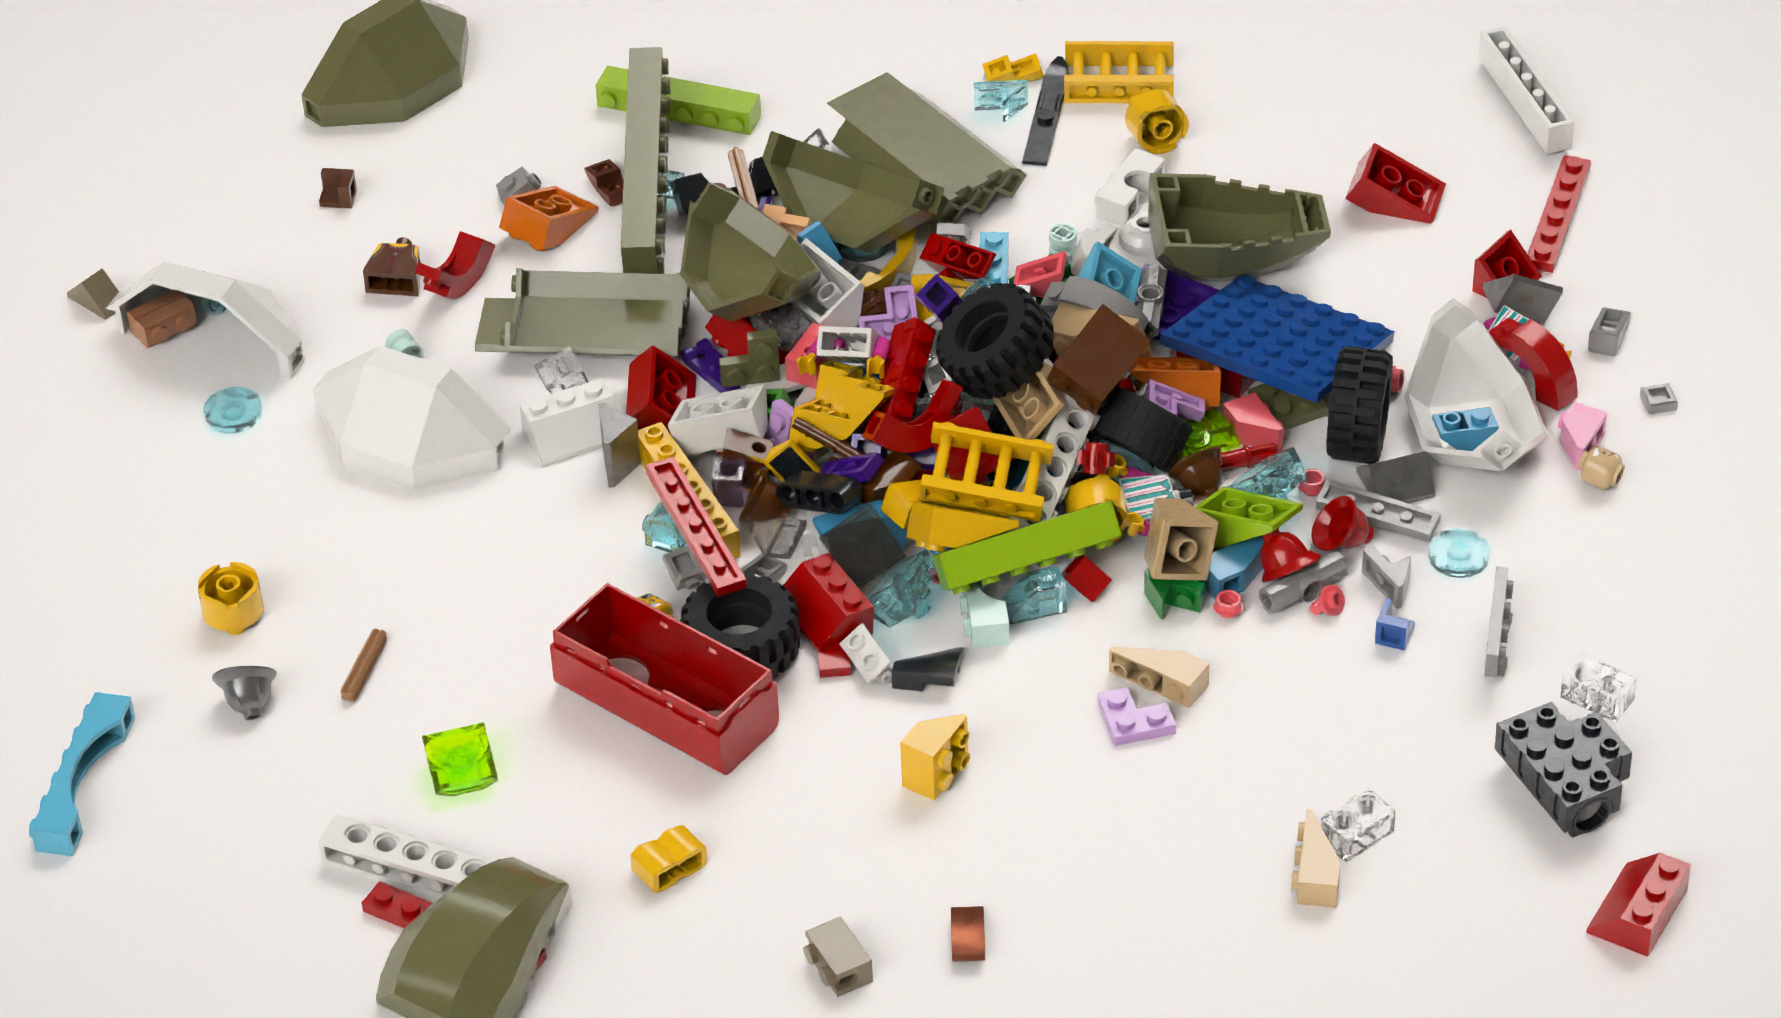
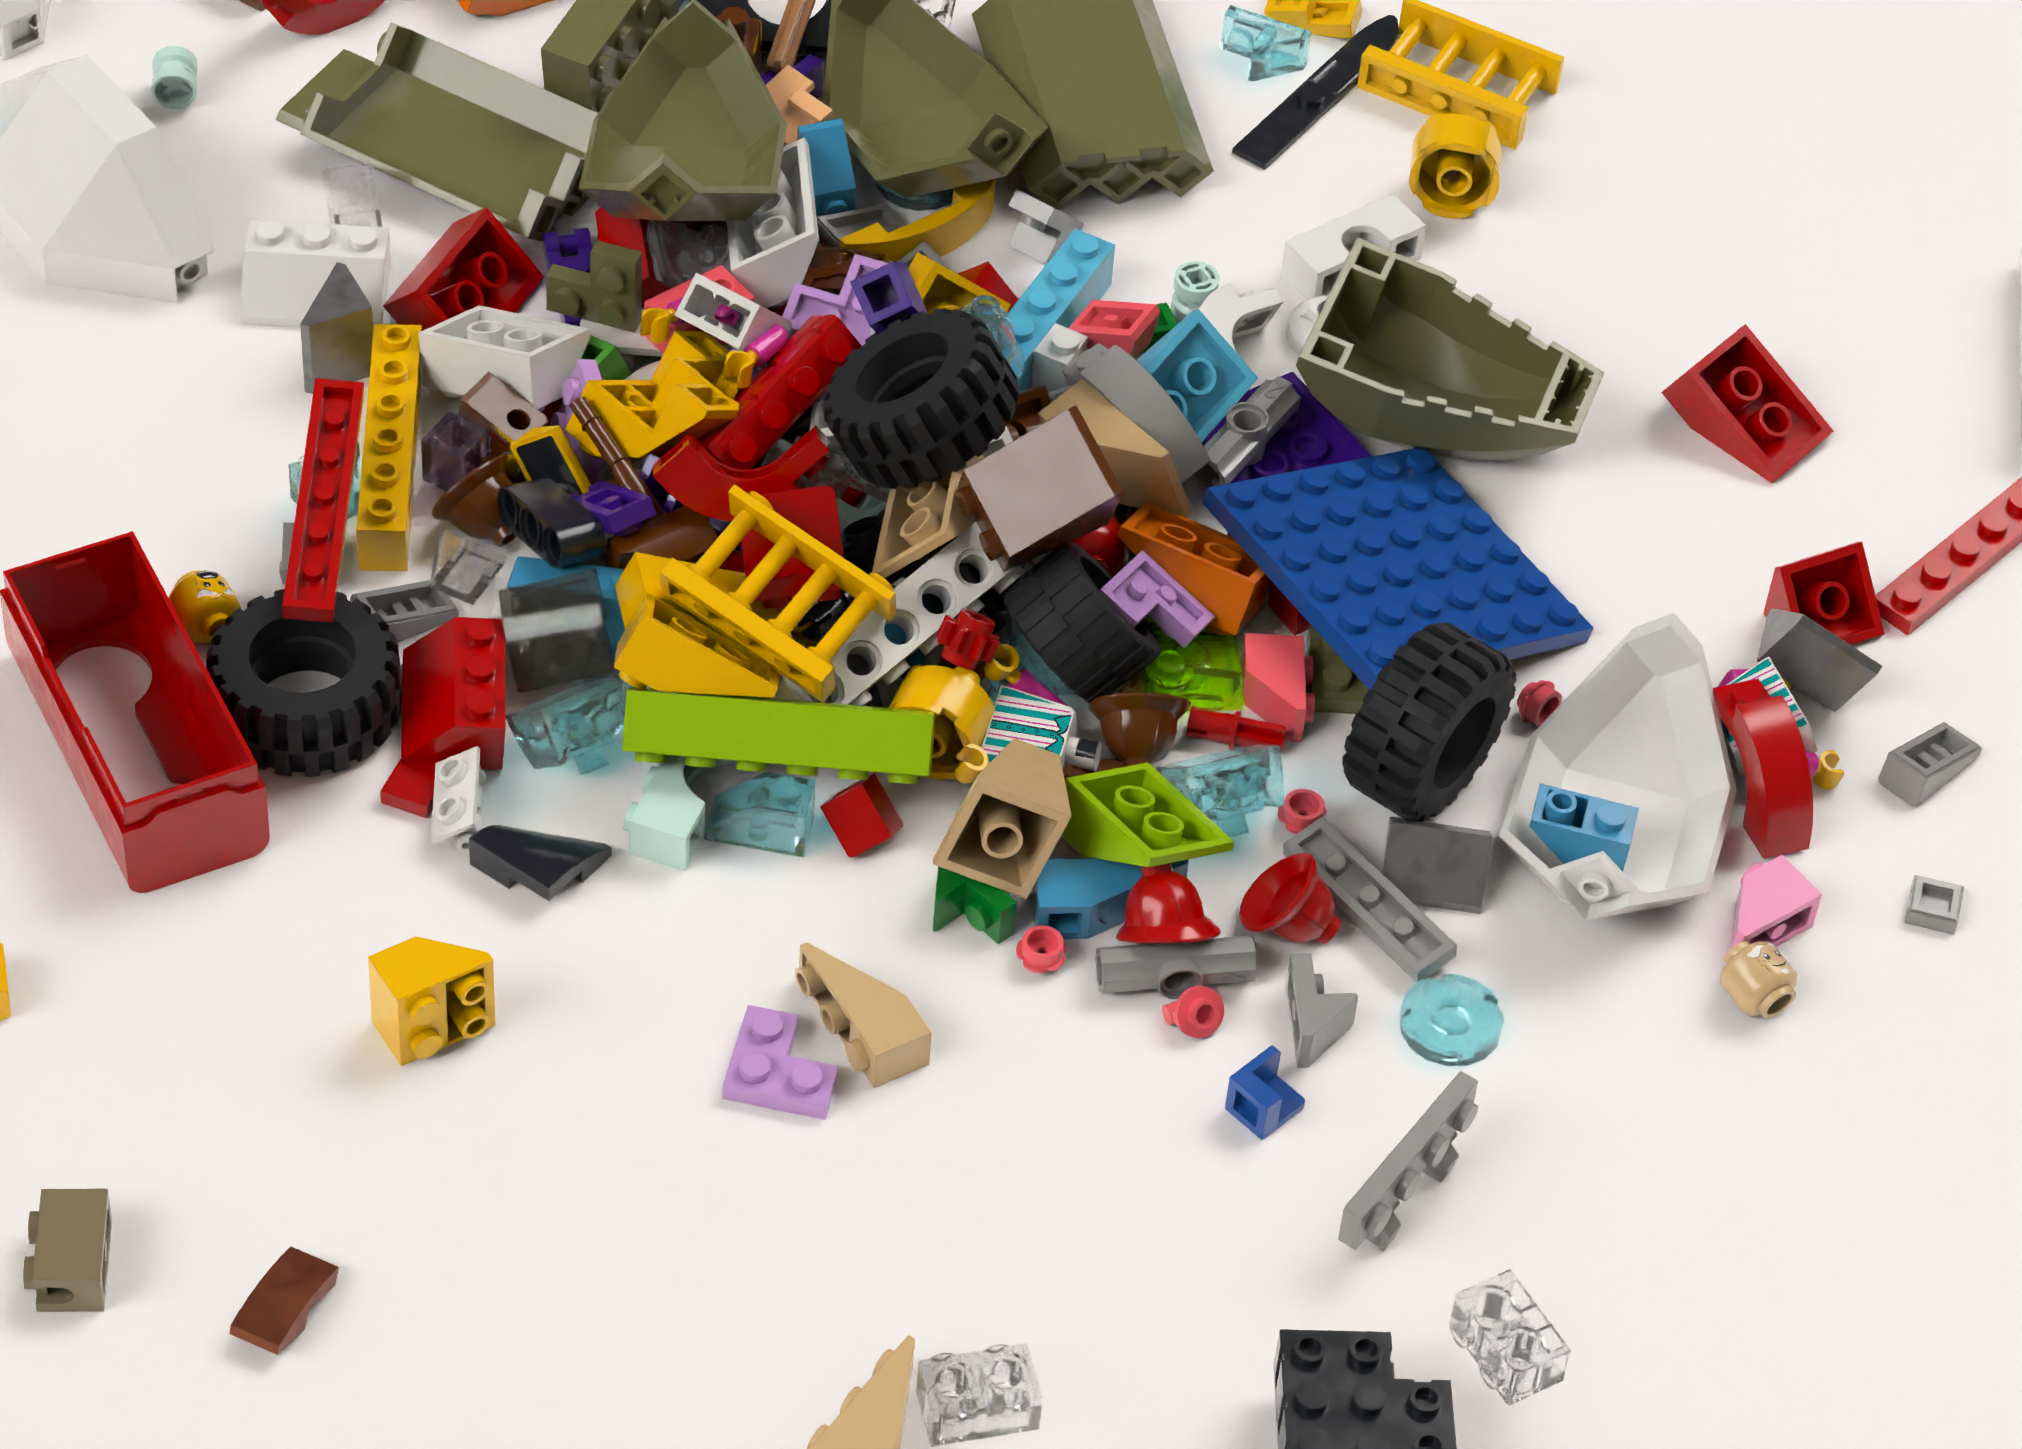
camera: 20 degrees right, 5 degrees up
red slope [919,233,996,280] -> none

